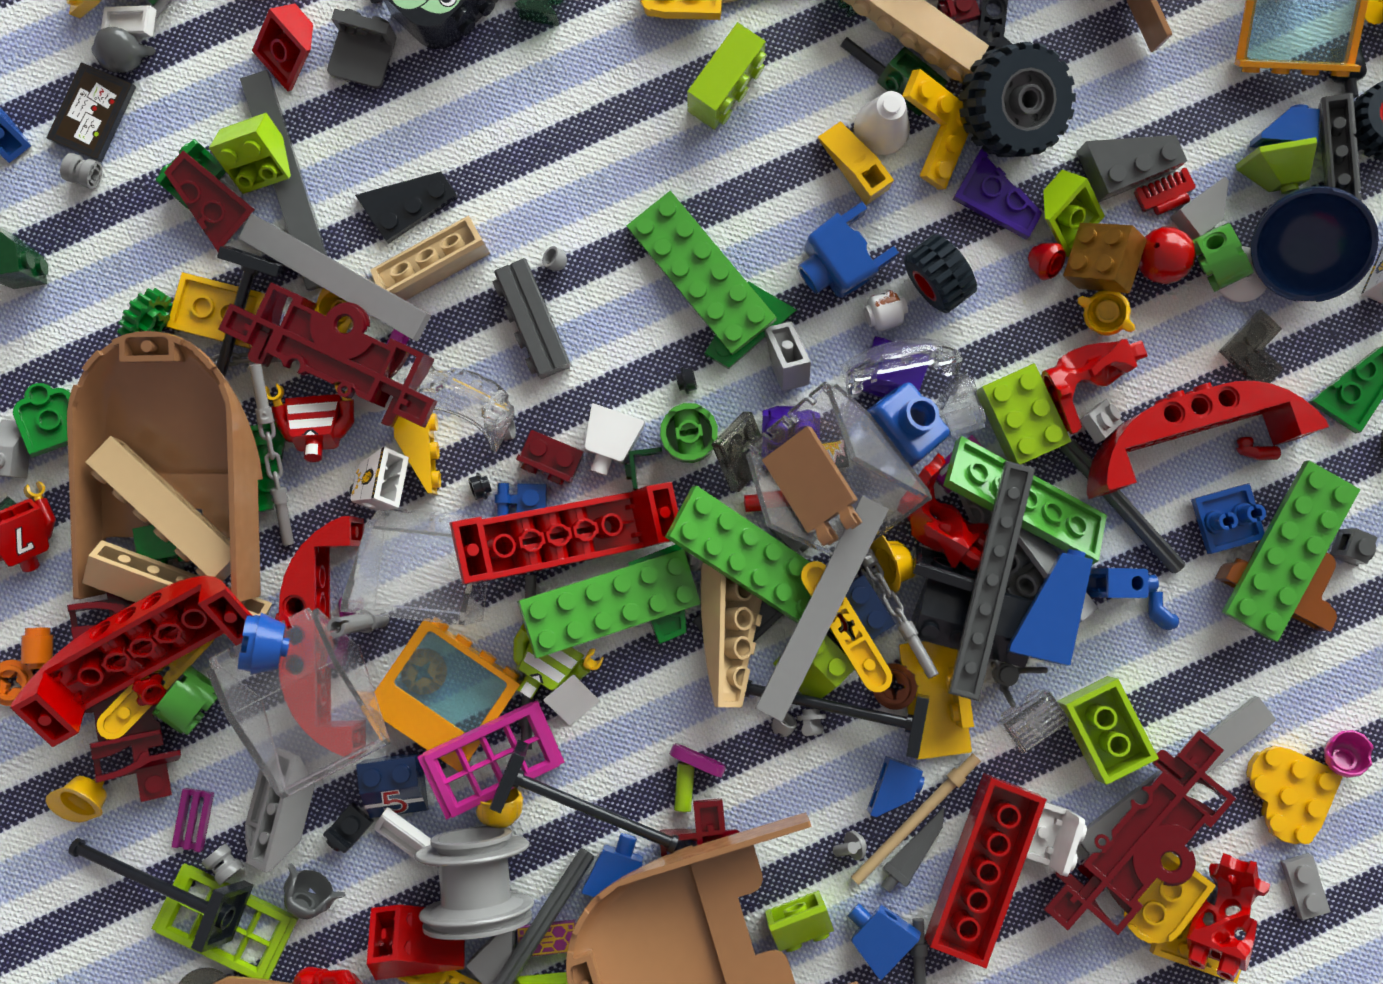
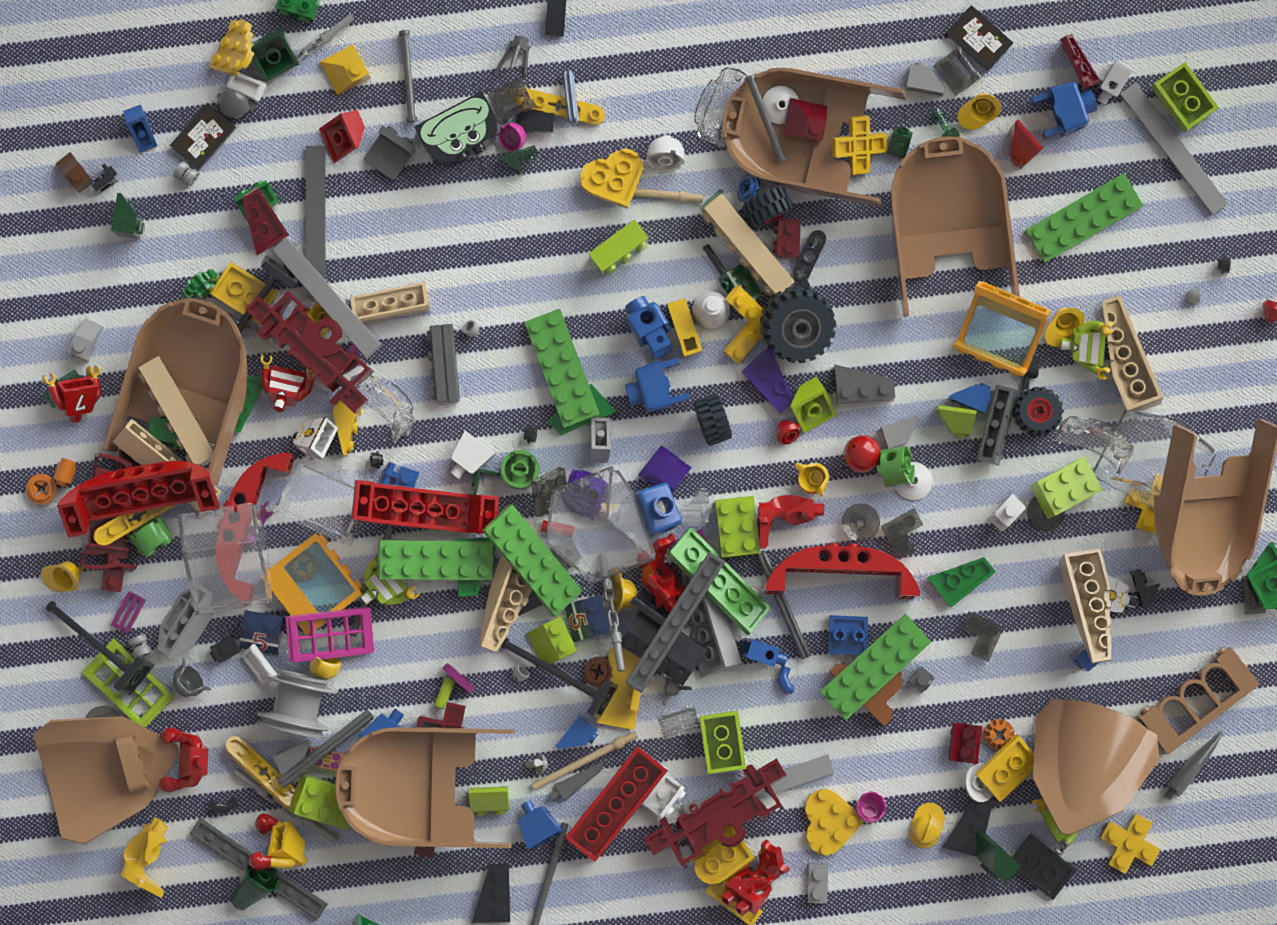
camera: 20 degrees right, 0 degrees up
green plate [13,383,71,458] -> none
red plate [132,673,166,706] -> none
lime slope [209,113,291,194] -> none
blue cone [238,612,290,675] -> none
light grey piece [249,364,294,546] -> none
light grey pin [327,609,389,637] -> none
black wing [355,171,458,244] -> none
red slope [367,904,465,980] -> none
black tile [490,740,679,853] -> none
dark red bracket [516,430,585,486] -> none
white sticker [544,675,599,725] -> none
light grey tile [755,496,889,722] -> none
medium nougat tile [762,426,863,546] -> none
light grey plate [797,709,826,736] -> none
yellow piece [801,561,892,692] -> none
clear windscreen [840,338,962,395] -> none
white head [864,290,908,331] -> none
blue slope [1006,549,1093,666] -> none
pearl gold brick [1063,223,1147,293] -> none
light grey plate [1080,399,1123,444] -> none
red piece [1134,168,1196,216] -> none
red arm [1236,437,1281,461] -> none
dark blue piece [1251,186,1379,302] -> none
none -> blue piece [625,296,673,360]
none -> clear smoke dish [842,503,880,542]

